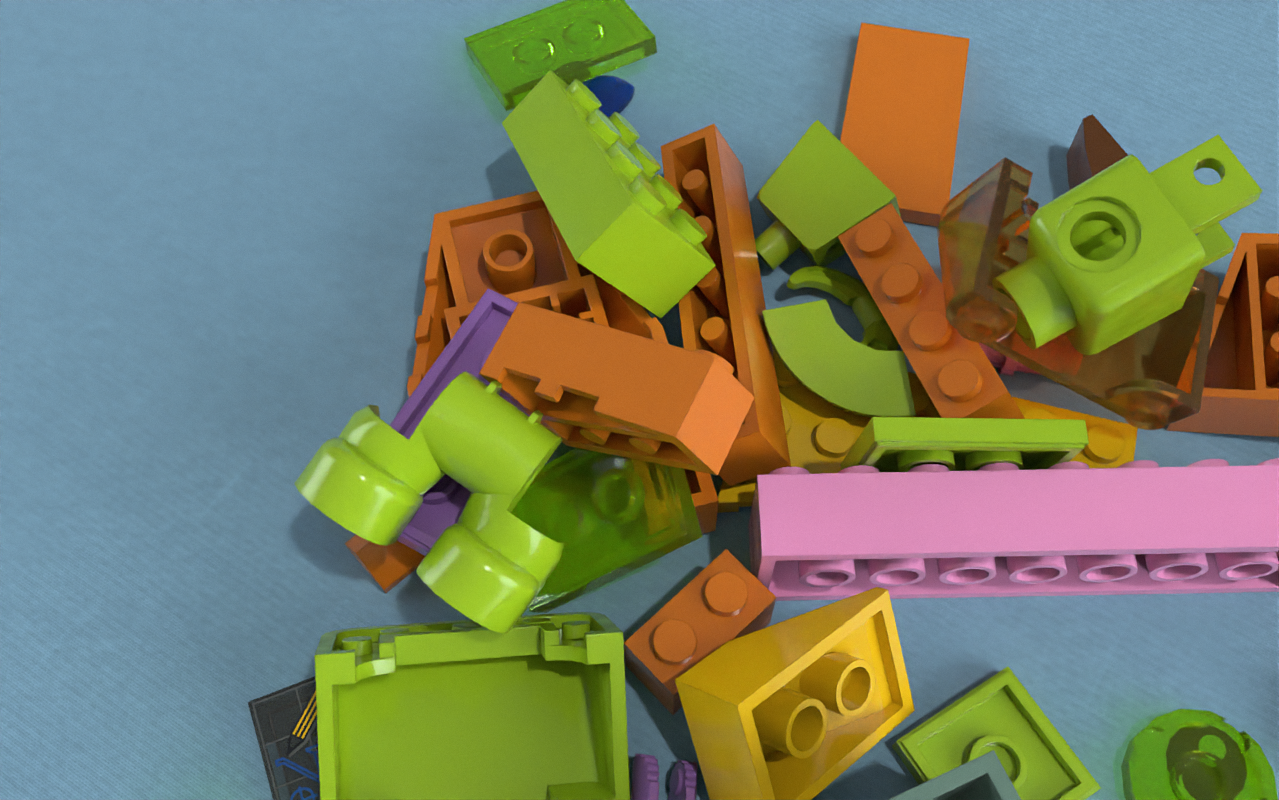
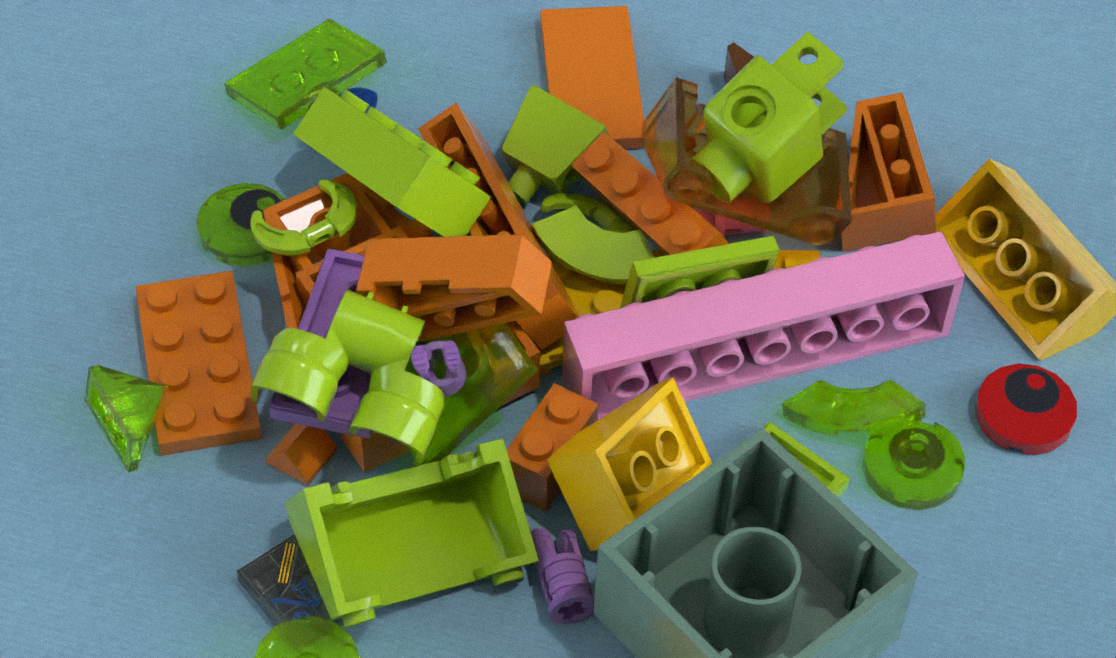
camera: 20 degrees left, 10 degrees down
none -> clear neon green slope [85,365,167,473]
none -> orange plate [135,270,262,456]
none -> clear neon green tile [196,183,285,266]
none -> lime piece [251,179,357,256]
none -> medium lavender hinge [411,340,466,397]
none -> clear neon green tile [782,379,926,436]

